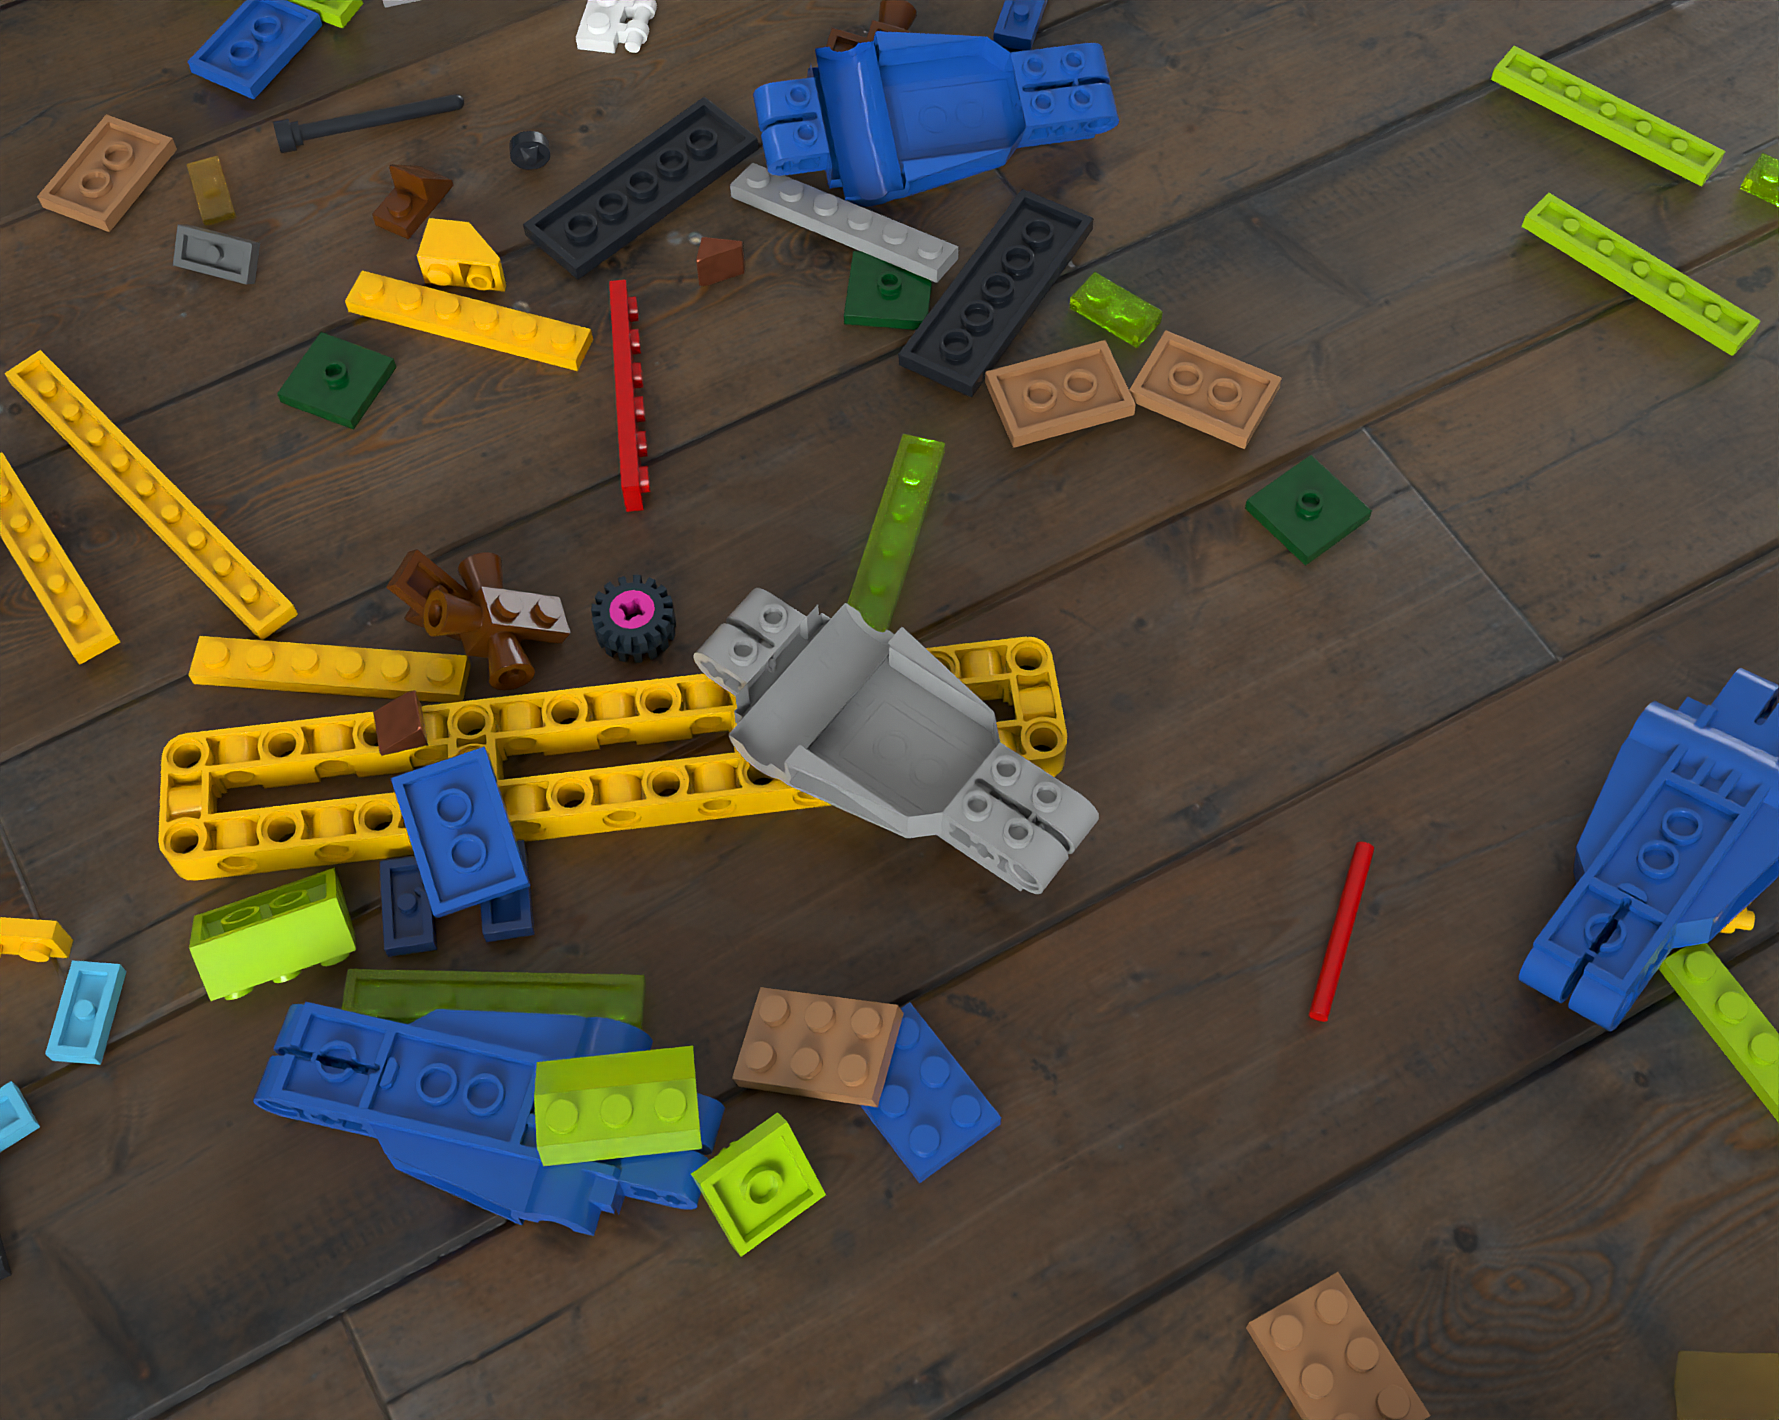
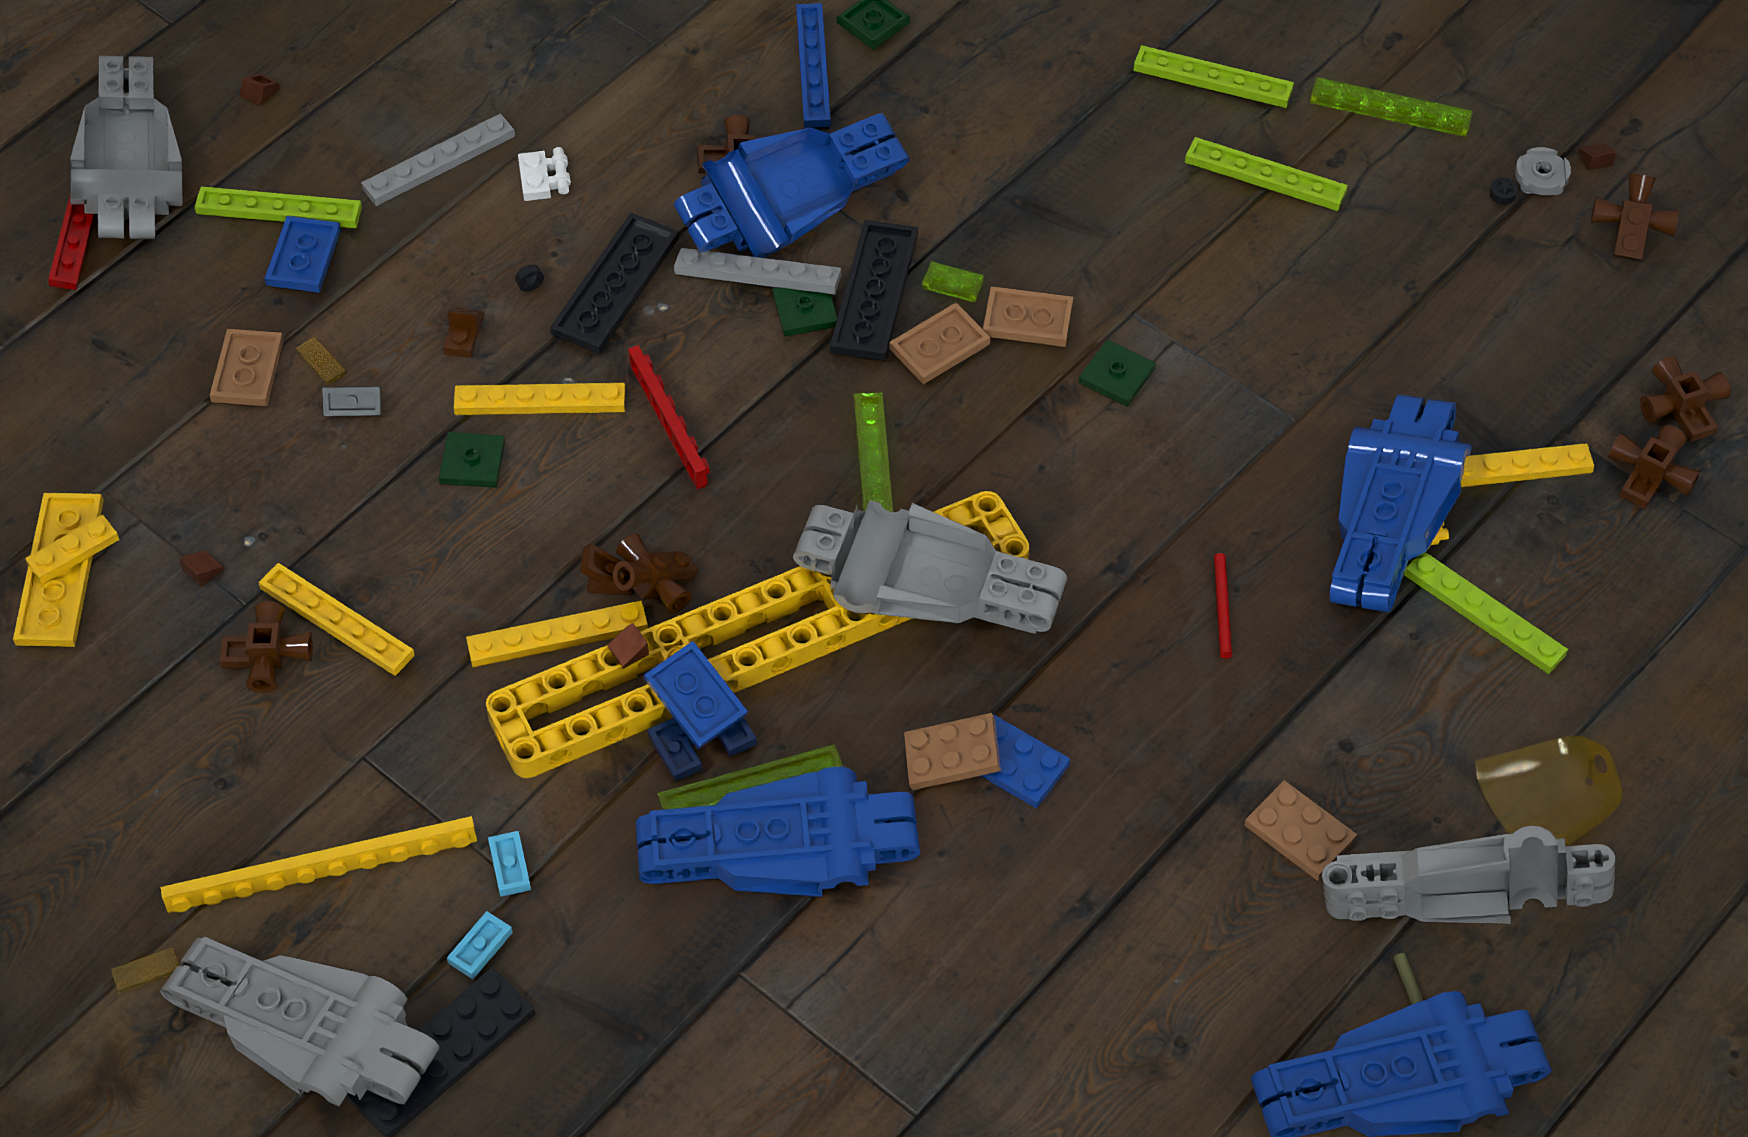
camera: 20 degrees left, 5 degrees down
yellow plate [4,350,298,640] -> none
lime slope [189,868,356,1001] -> none
black piece [273,94,464,154] -> none
yellow slope [417,218,506,292] -> none
lime slope [534,1046,702,1166] -> none
black wheel [591,575,676,663] -> none
lime tile [691,1112,826,1257] -> none
copper slope [696,237,745,286] -> none

